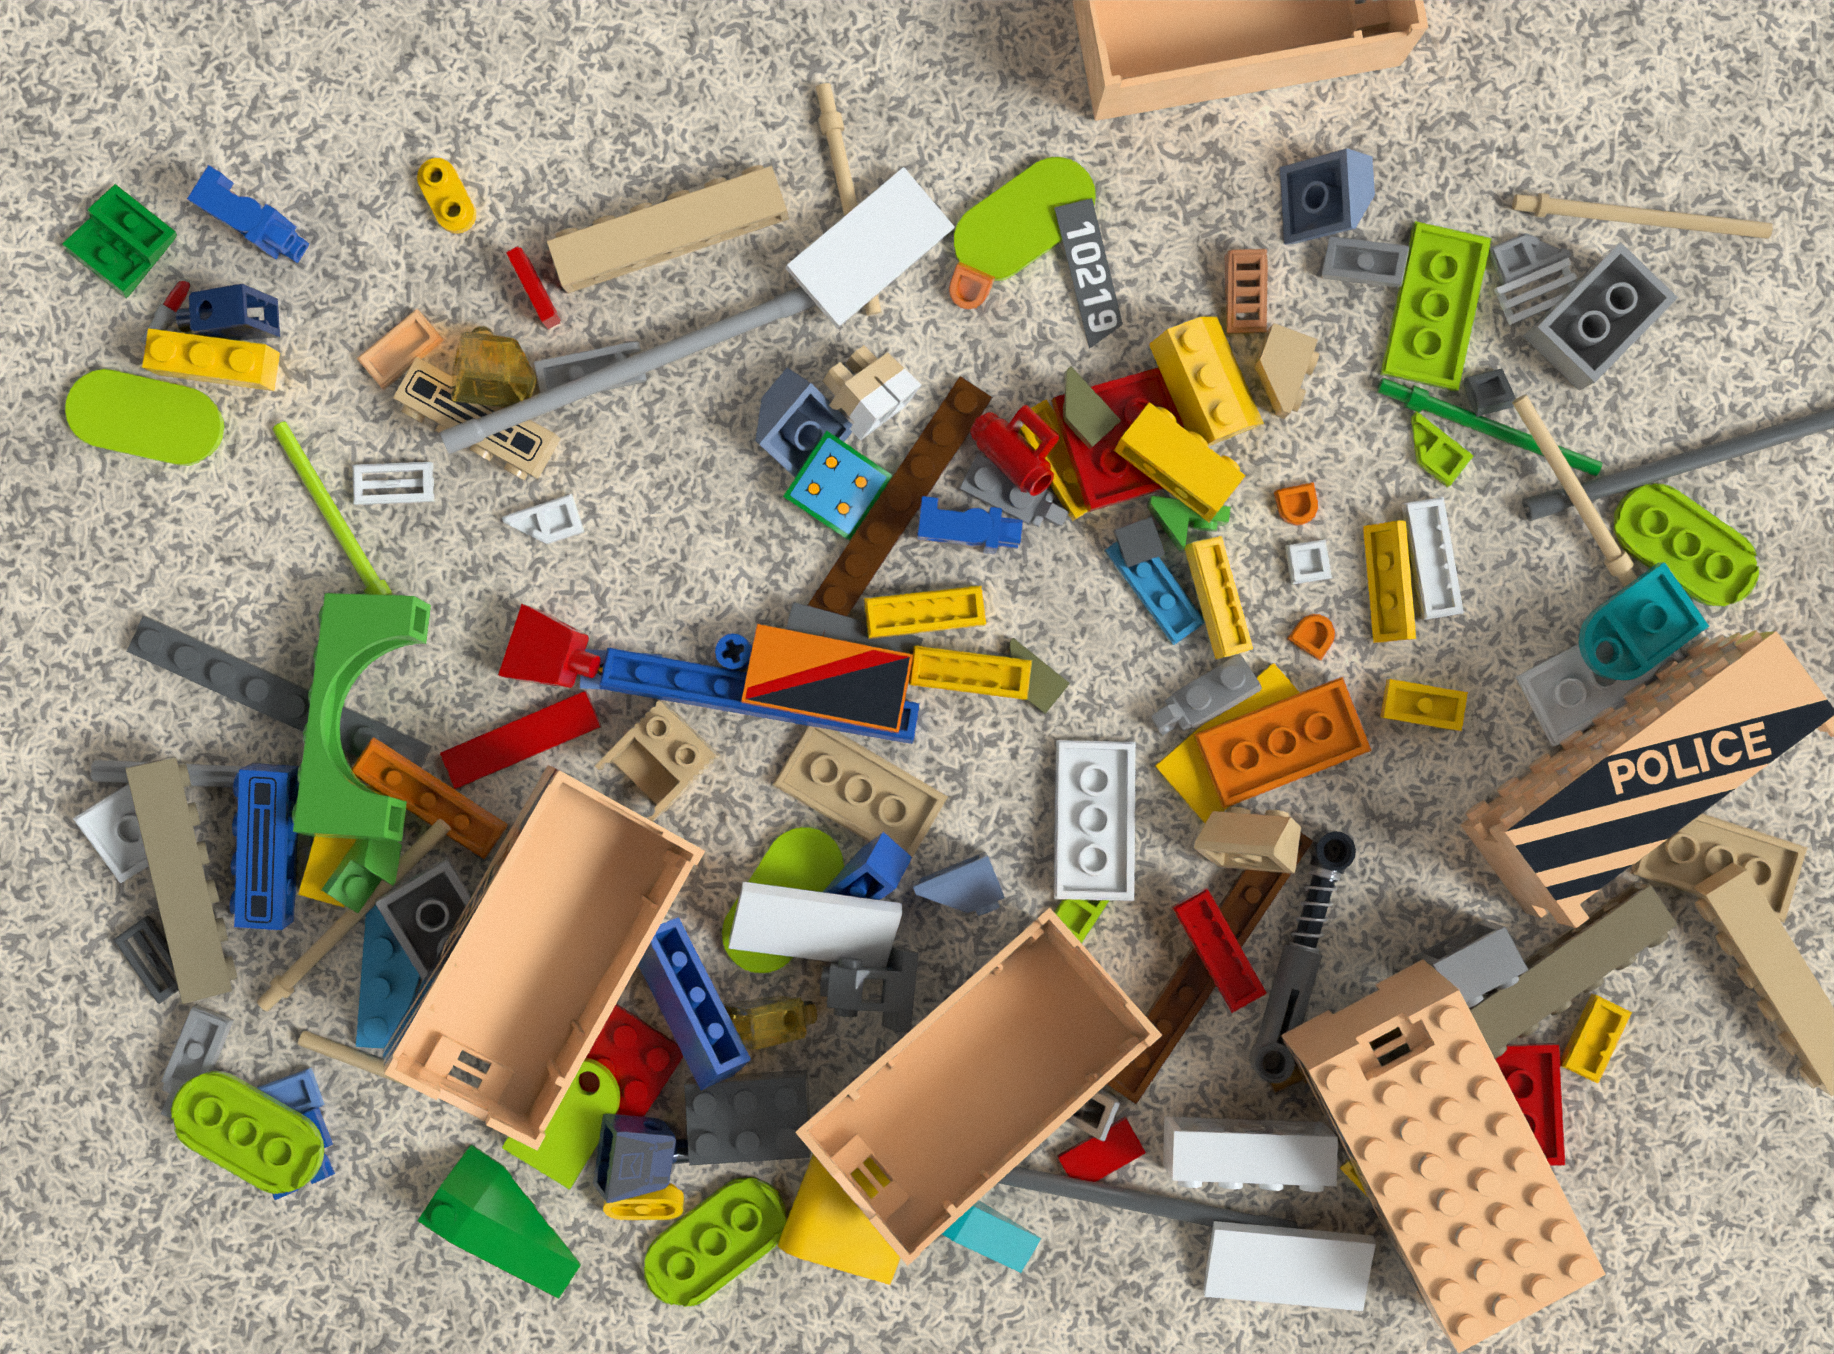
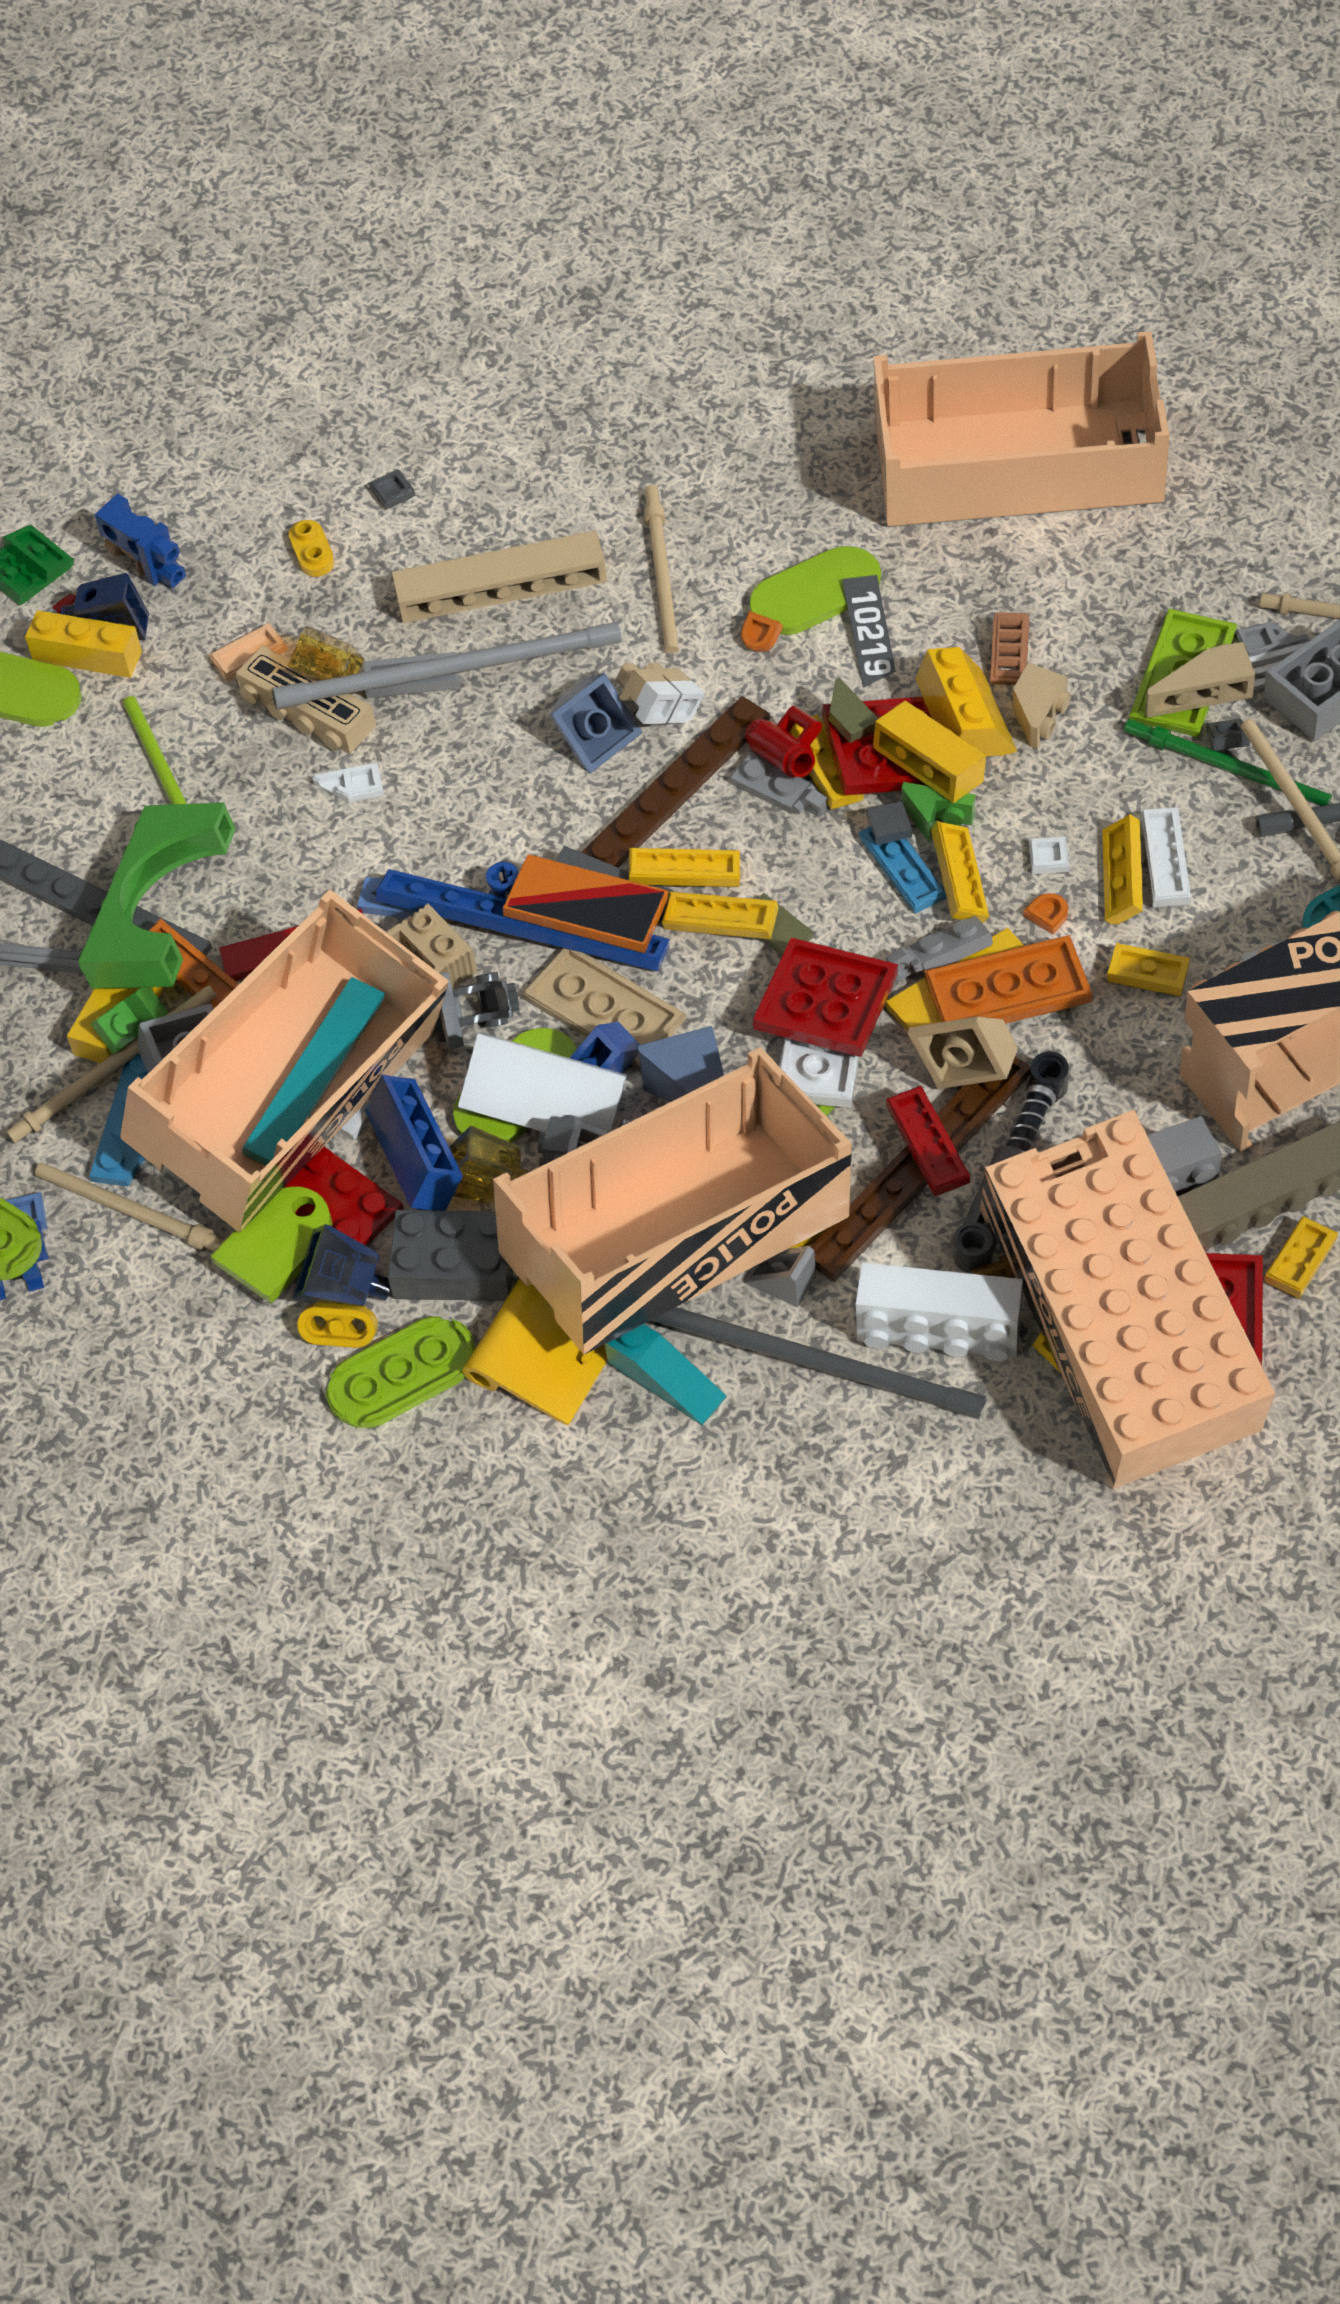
camera: 15 degrees right, 30 degrees down
blue brick [230,763,299,930] -> none
white tile [352,462,434,505] -> none
green wedge [417,1144,581,1299] -> none
red torso [498,604,601,688] -> none
red tile [506,246,561,329] -> none
dark azure slope [783,431,893,541] -> none
white tile [785,167,955,329] -> none
blue hips [918,496,1023,555] -> none
red tile [1057,1116,1146,1182] -> none
white tile [1203,1221,1376,1311] -> none
orange tile [1274,482,1318,526] -> none
sand blue slope [1280,148,1375,245] -> none
light grey plate [1322,236,1409,288] -> none
lime tile [1411,411,1474,488] -> none
none -> teal tile [242,977,385,1165]
none -> dark grey tile [369,469,416,510]
none -> dark grey tile [434,971,520,1049]
none -> red plate [753,937,898,1057]
none -> tan slope [1145,642,1255,718]

